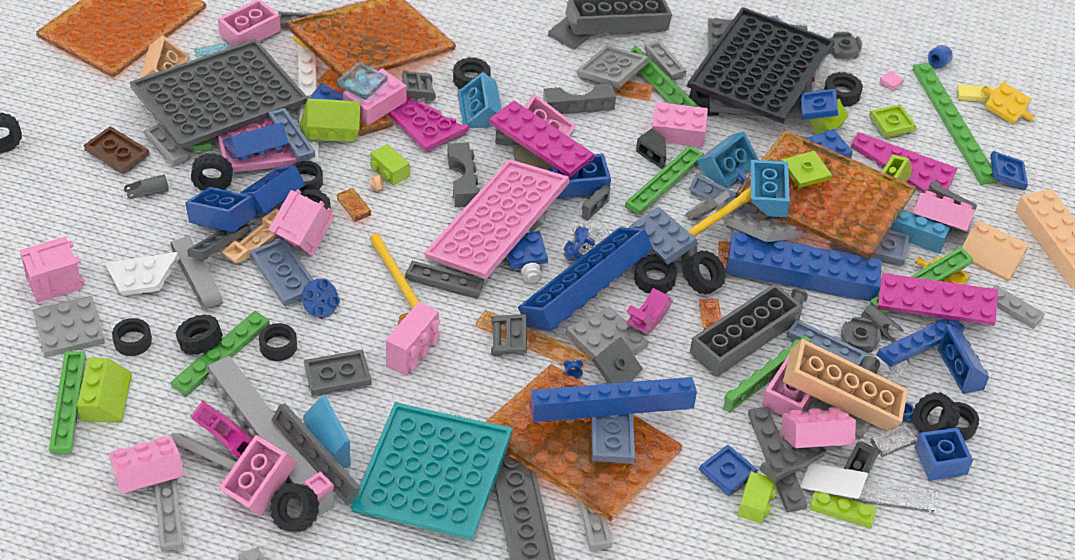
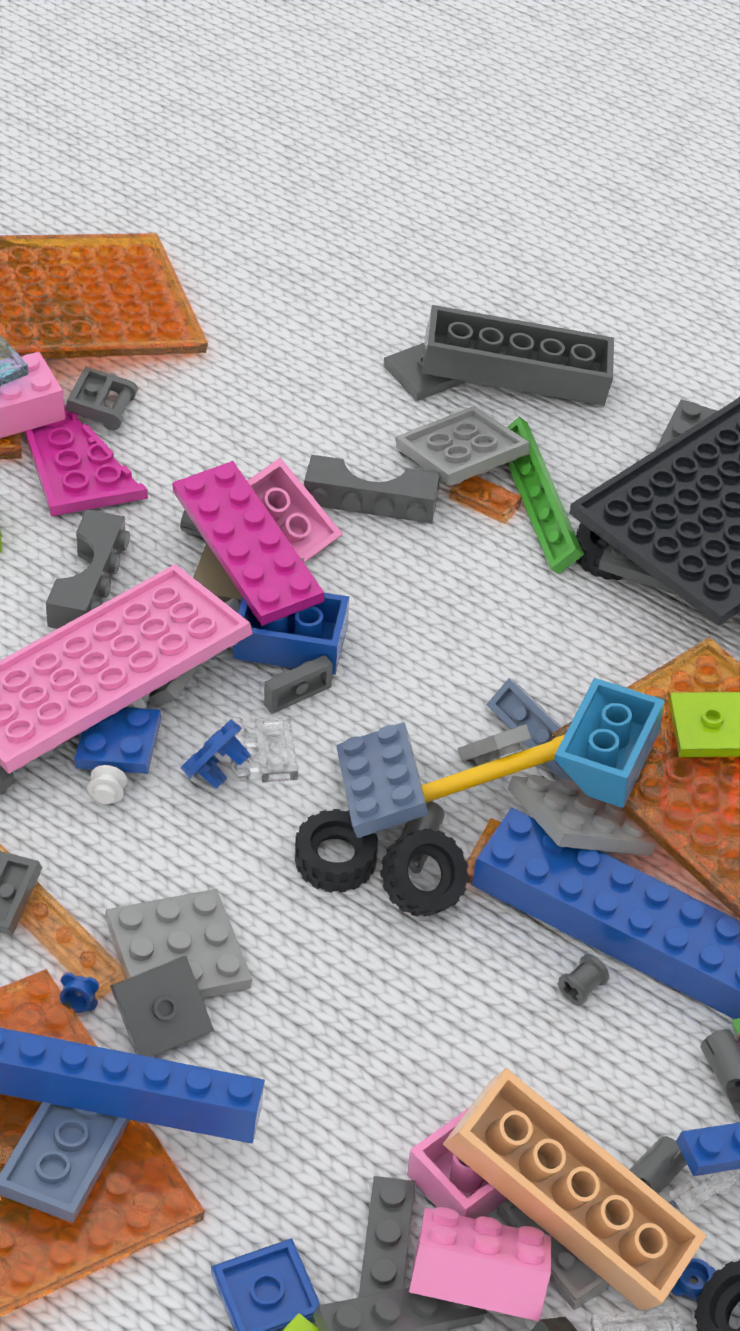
camera: 20 degrees right, 0 degrees up
black tyre [453,57,491,89] -> none
dark azure slope [458,72,502,128] -> none
blue brick [518,227,653,330] -> none
bright green plate [625,145,704,216] -> none
dark pink arch [626,288,673,333] -> none
pearl dark grey slope [636,129,667,169] -> none
light grey plate [644,40,686,80] -> none
bright pink brick [652,102,708,147] -> none
dark grey brick [690,283,803,377] -> none
dark azure slope [697,131,759,188] -> none
clear orange plate [699,299,722,330] -> none
bright green plate [723,335,811,413] -> none
sand blue plate [787,319,867,366] -> none
dark grey plate [841,317,881,353] -> none

